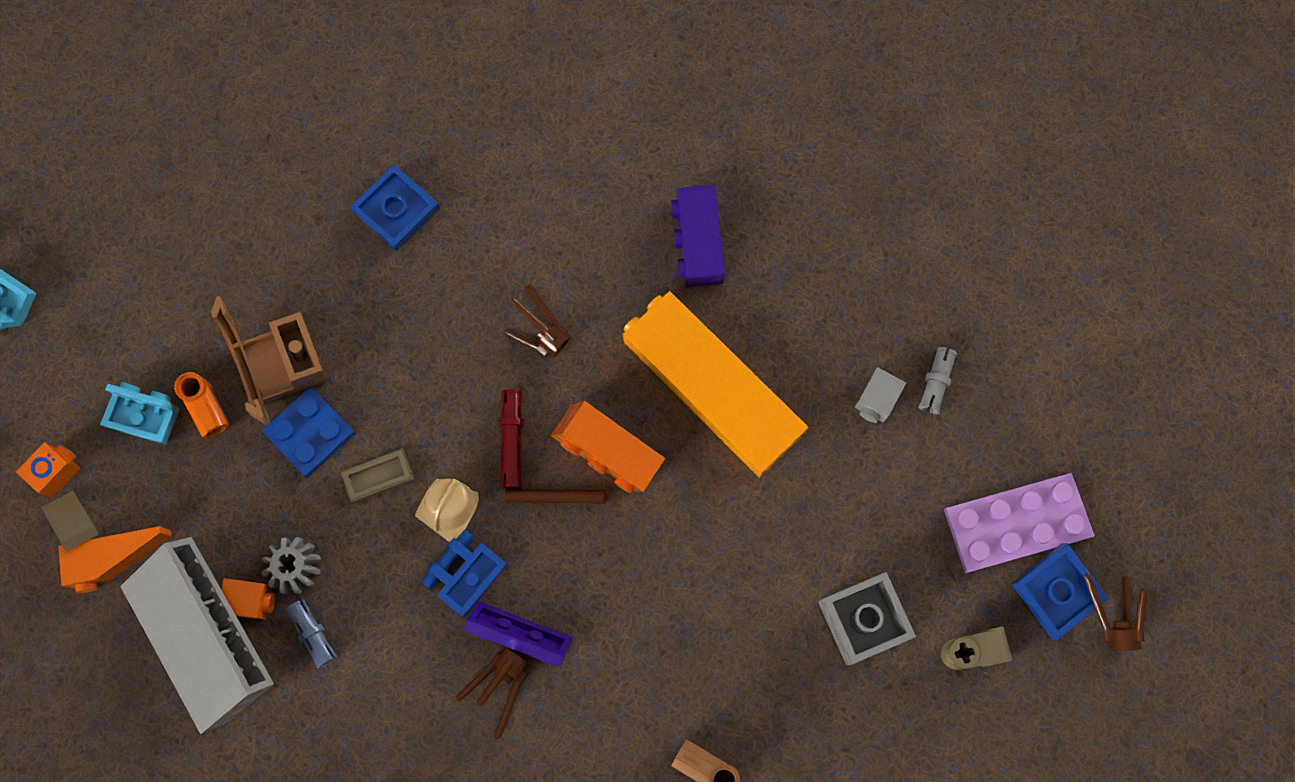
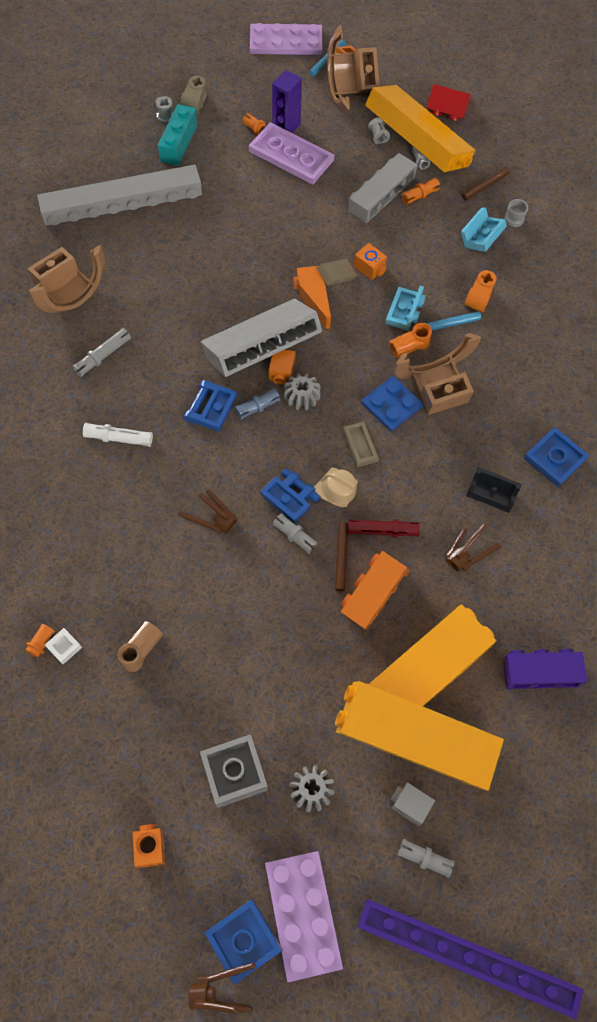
camera: 90 degrees right, 10 degrees down
dark purple plate [464,602,573,667] -> none
dark tan piece [941,626,1013,670] -> none
none -> orange brick [133,824,165,868]
none -> blue plate [183,380,237,432]
none -> light grey pin [273,513,318,554]
none -> light grey gear [290,765,334,813]
none -> light orange brick [335,681,504,791]
none -> dark purple plate [357,899,584,1020]
none -> dark azure piece [426,312,481,331]
none -> orange piece [464,270,497,313]
none -> black hinge [466,467,522,513]

